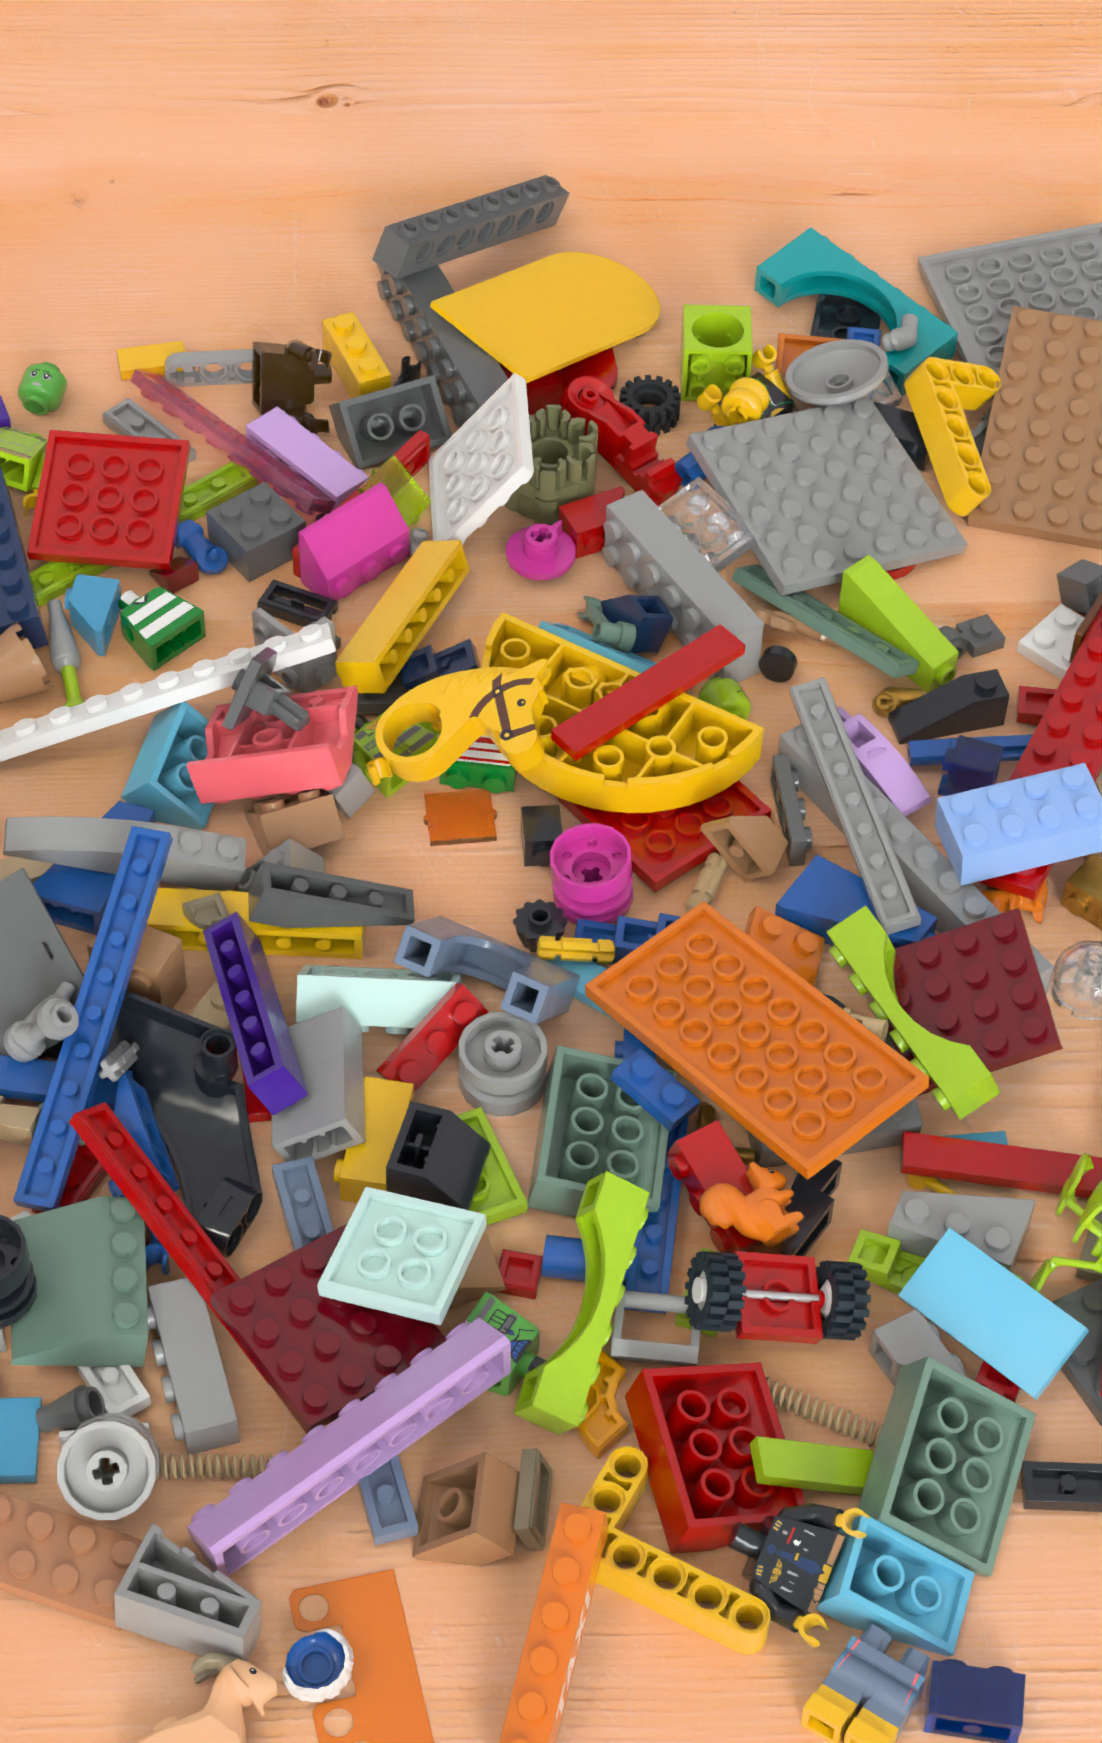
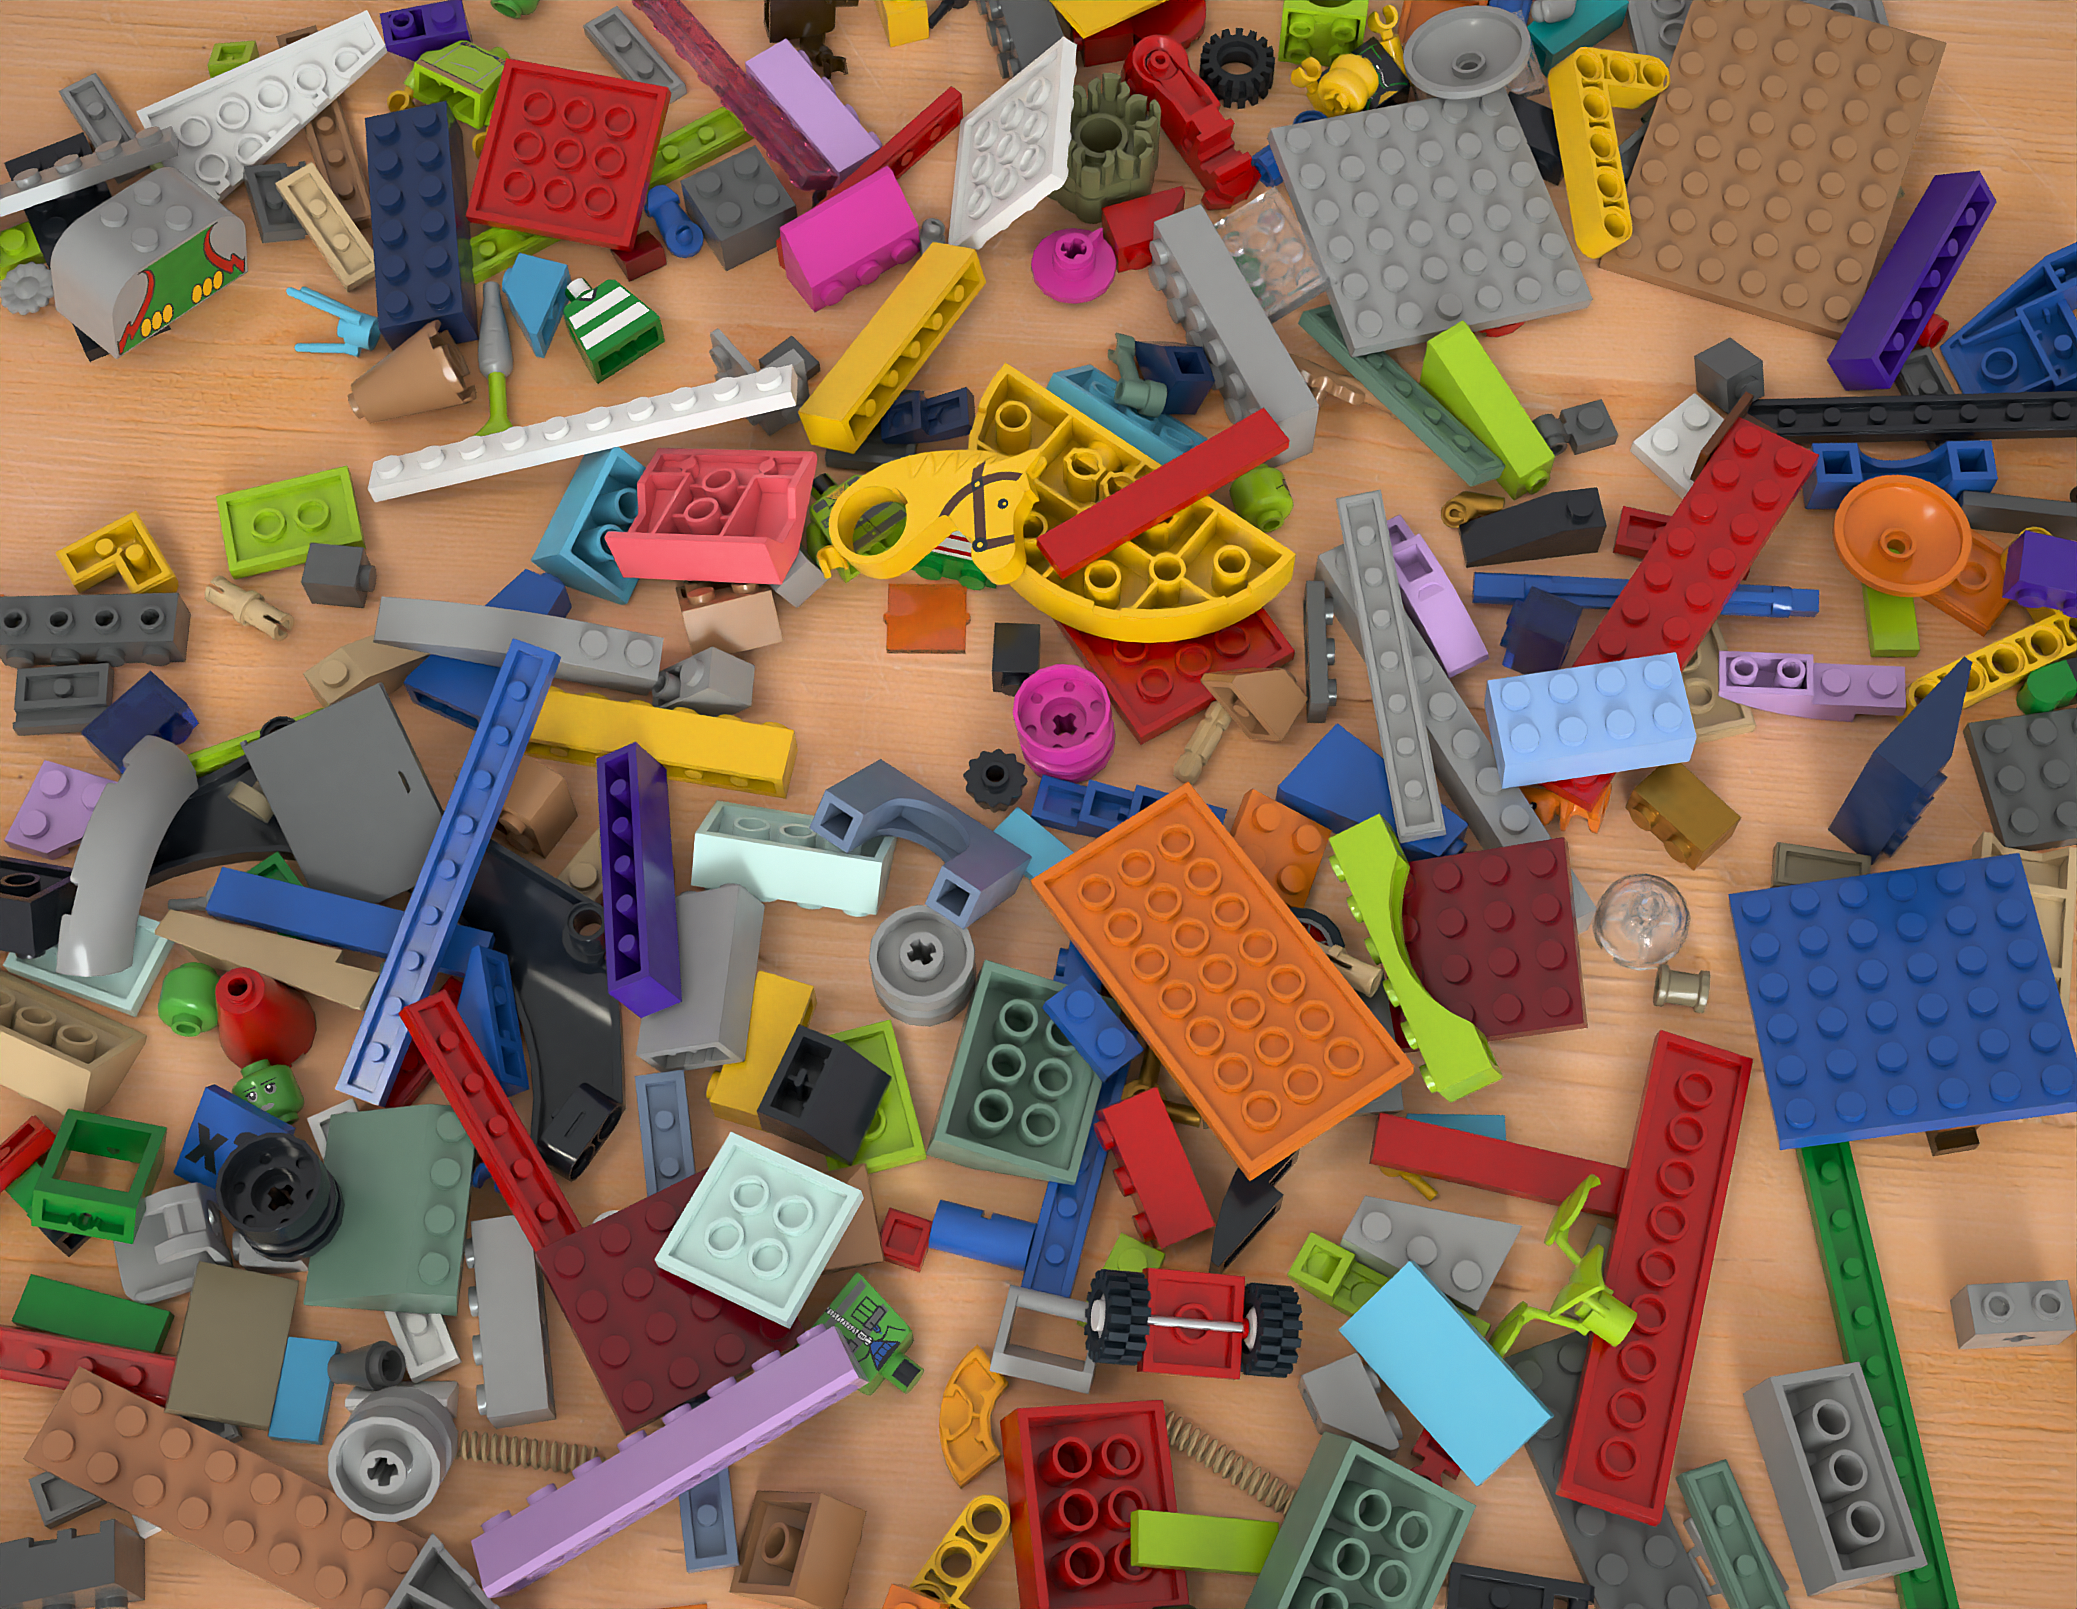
camera: 10 degrees right, 15 degrees up
light grey piece [3,981,79,1062] -> none
light grey axle [98,1040,140,1082] -> none
dark tan tile [182,893,229,930] -> none
dark grey piece [222,647,310,731] -> none
dark grey slope [248,861,415,928] -> none
black tile [257,579,338,627] -> none
dark grey slope [329,375,452,469] -> none
clear neon green piece [358,455,431,527] -> none
red plate [376,982,489,1093] -> none
lime arch [513,1171,650,1435] -> none
dark tan tile [513,1448,553,1551] -> none
yellow axle [537,936,615,963] -> none
orange animal [700,1162,804,1248] -> none
black tile [759,645,797,682] -> none

